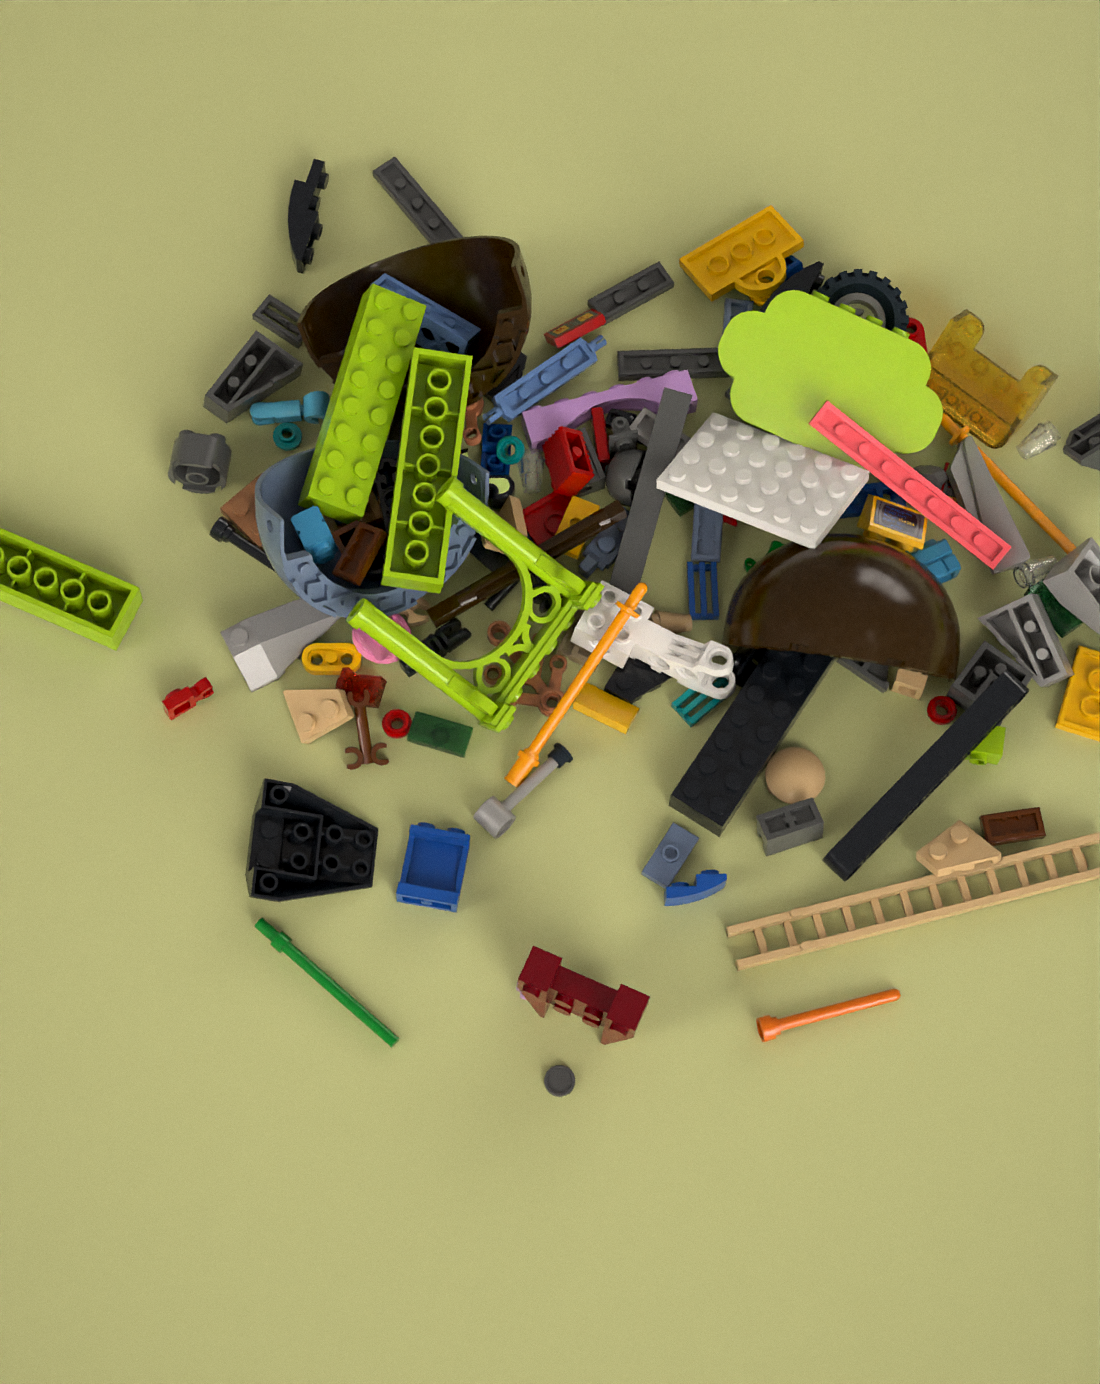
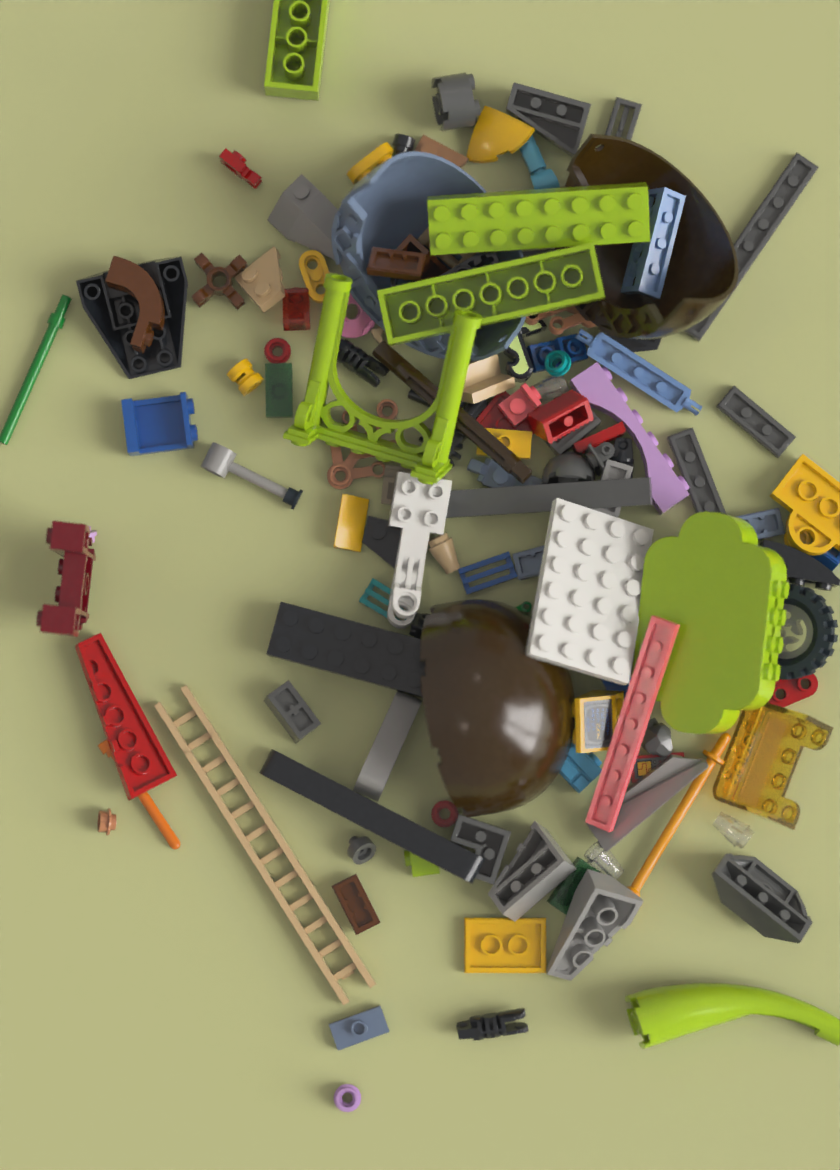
camera: 75 degrees right, 15 degrees up
teal plate [273,422,302,451] -> none
black slope [288,159,329,274] -> none
dark azure brick [290,506,338,564] -> none
reddish brown bar [345,689,389,770] -> none
light orange bar [504,582,648,788] -> none
red tile [544,308,606,349] -> none
dark grey piece [544,1065,575,1097] -> none
sand blue plate [641,822,699,889] -> none
blue slope [664,870,727,906] -> none
tan dish [765,747,825,804] -> none
tan wing [916,820,1001,877] -> none
none -> red wing [75,633,177,801]
none -> nougat plate [97,808,116,835]
none -> reddish brown arch [105,256,165,353]
none -> reddish brown pin [191,253,248,310]
none -> yellow wheel [227,358,264,396]
none -> yellow plate [346,142,395,184]
none -> dark grey tile [347,836,376,864]
none -> light grey beam [353,690,422,802]
none -> yellow brick [467,106,535,163]
none -> coral bracket [498,383,542,427]

